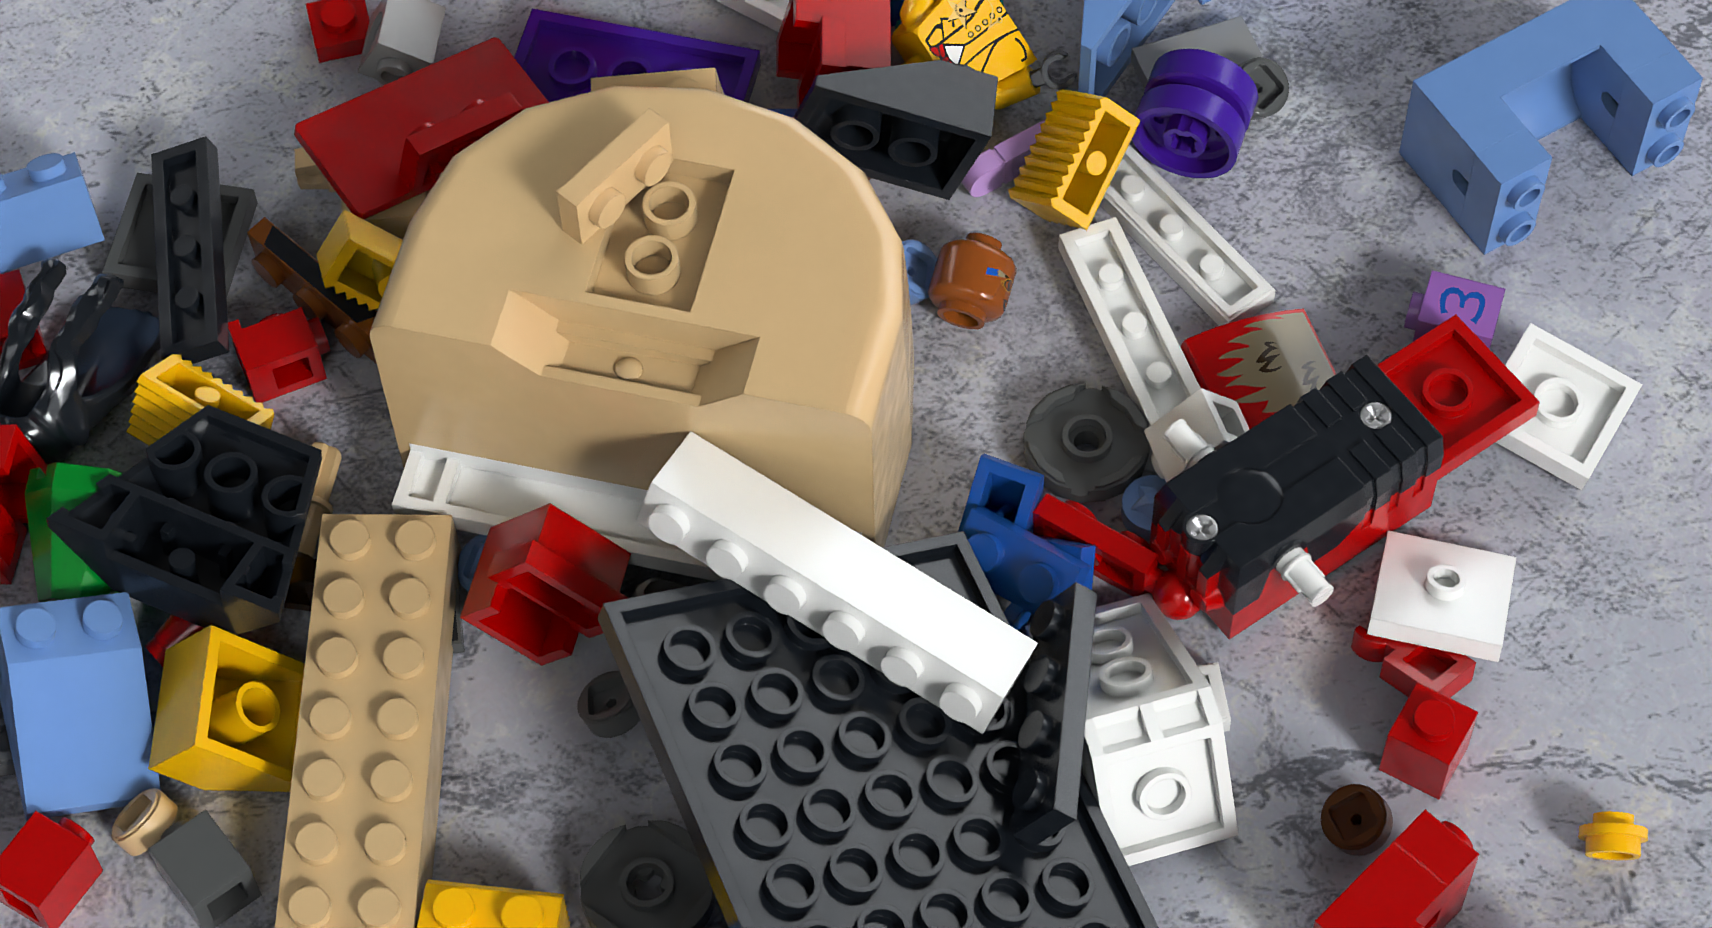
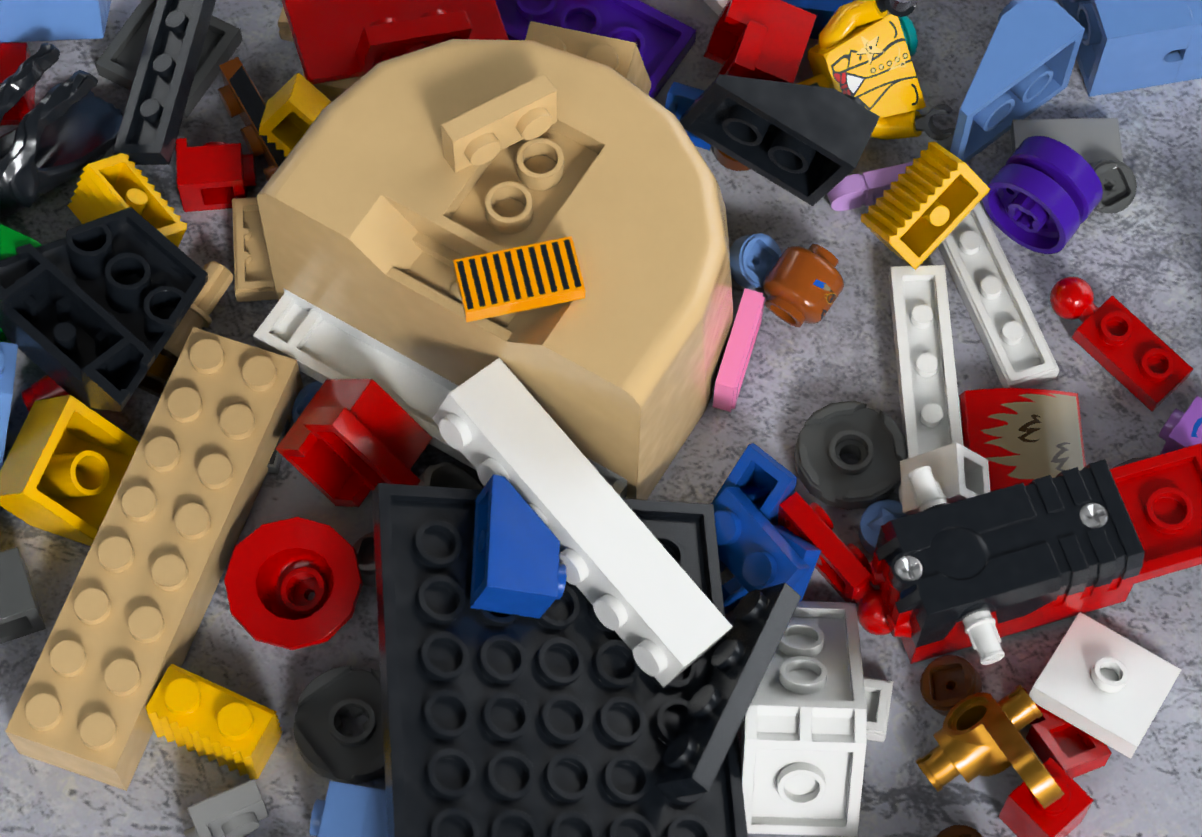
camera: 15 degrees right, 5 degrees up
none -> red hat [224,517,363,650]
none -> tan plate [232,197,277,302]
none -> light orange tile [453,236,585,322]
none -> blue slope [470,475,567,619]
none -> bright pink tile [712,288,765,412]
none -> pearl gold piece [915,684,1064,809]
none -> reddish brown tile [920,655,982,716]
none -> red plate [1050,276,1193,412]

